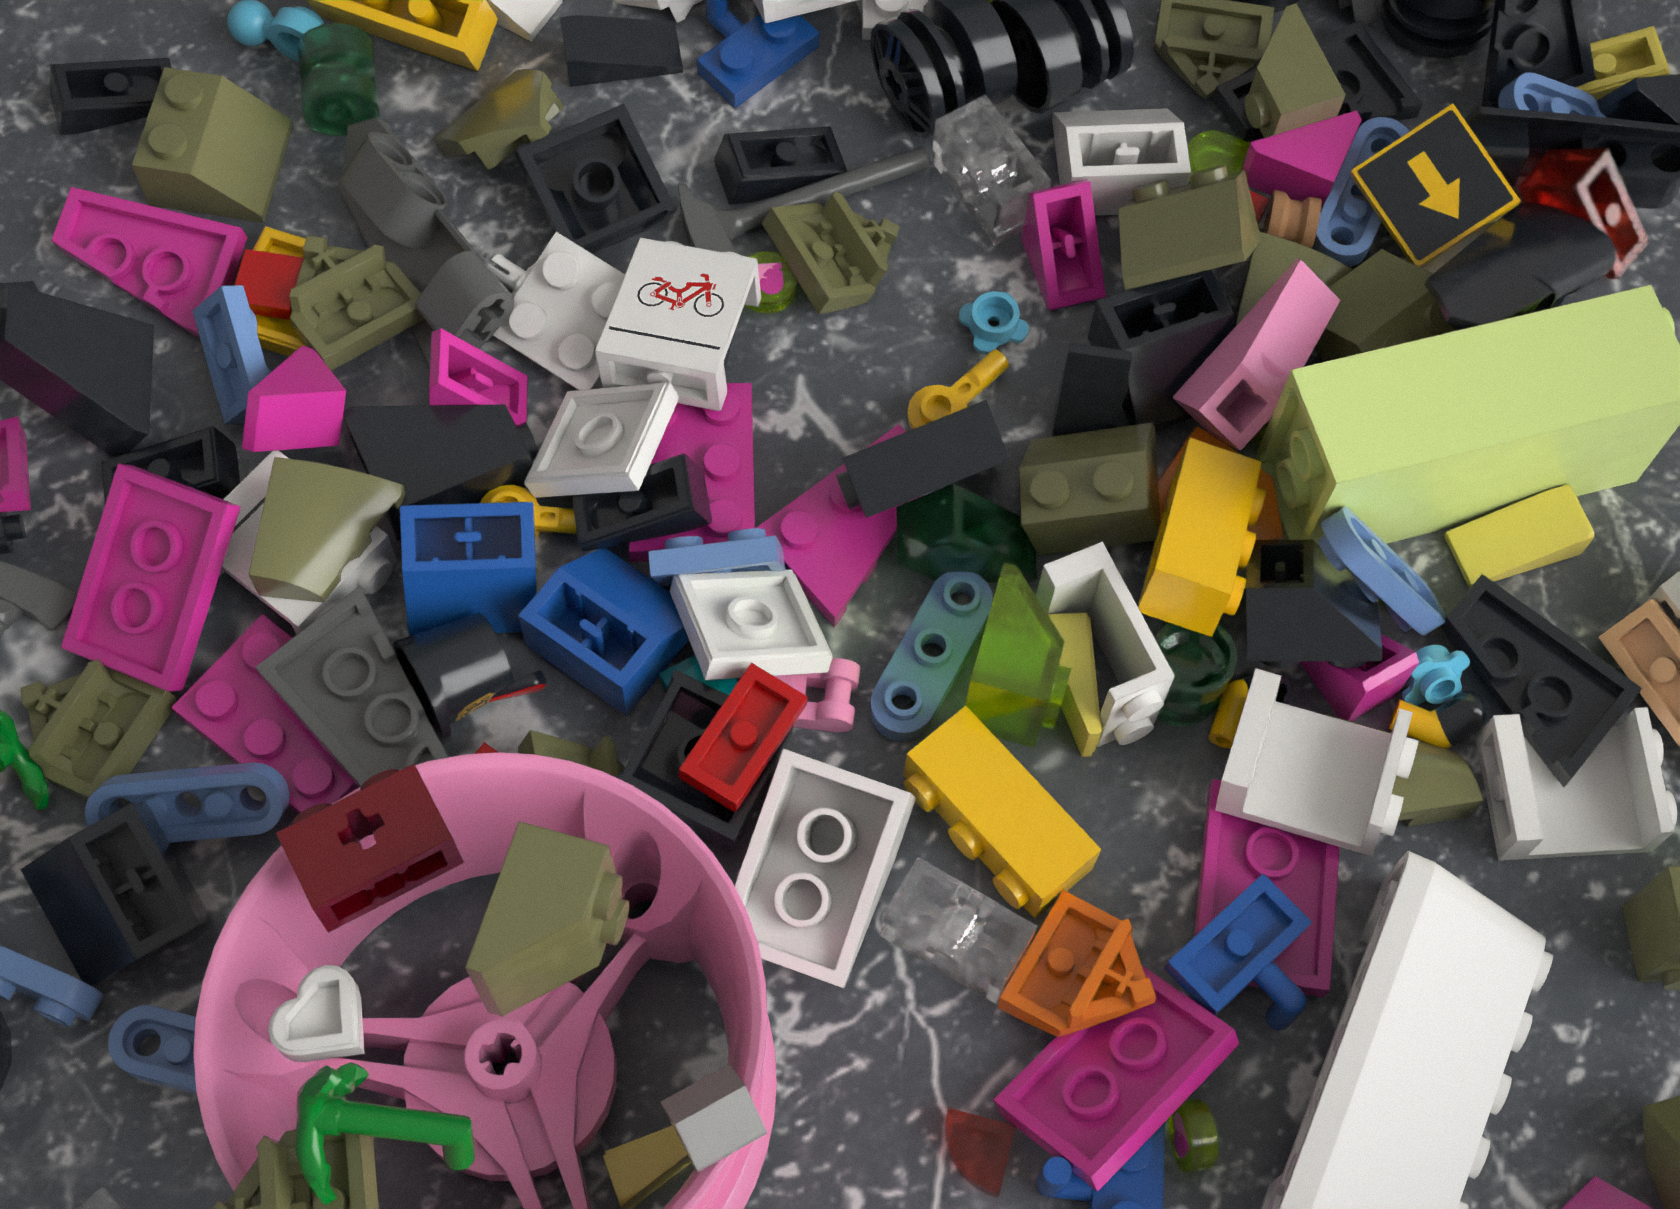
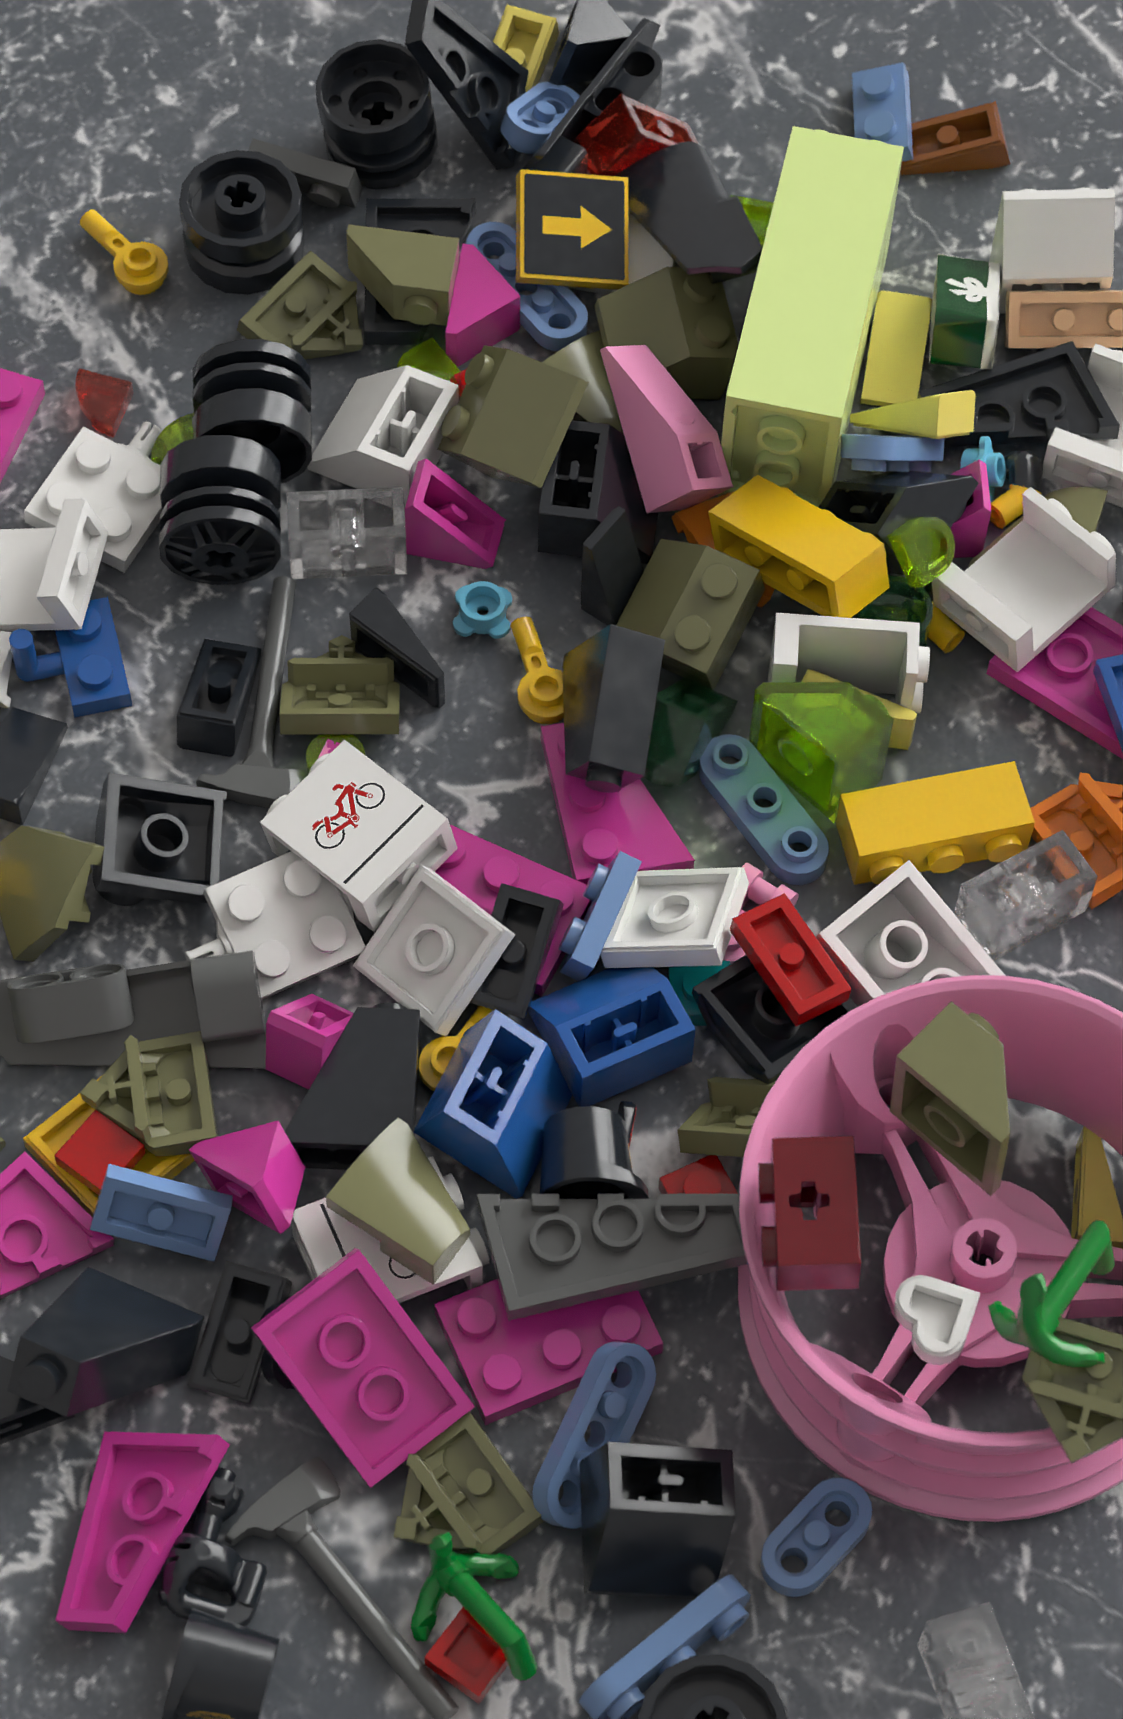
camera: 60 degrees left, 5 degrees down
medium nougat wheel [1263,190,1322,249] -> none
none -> black slope [349,588,445,709]
none -> light yellow slope [850,390,975,439]
none -> clear neon green tile [887,517,955,587]
none -> dark green piece [929,254,1000,370]

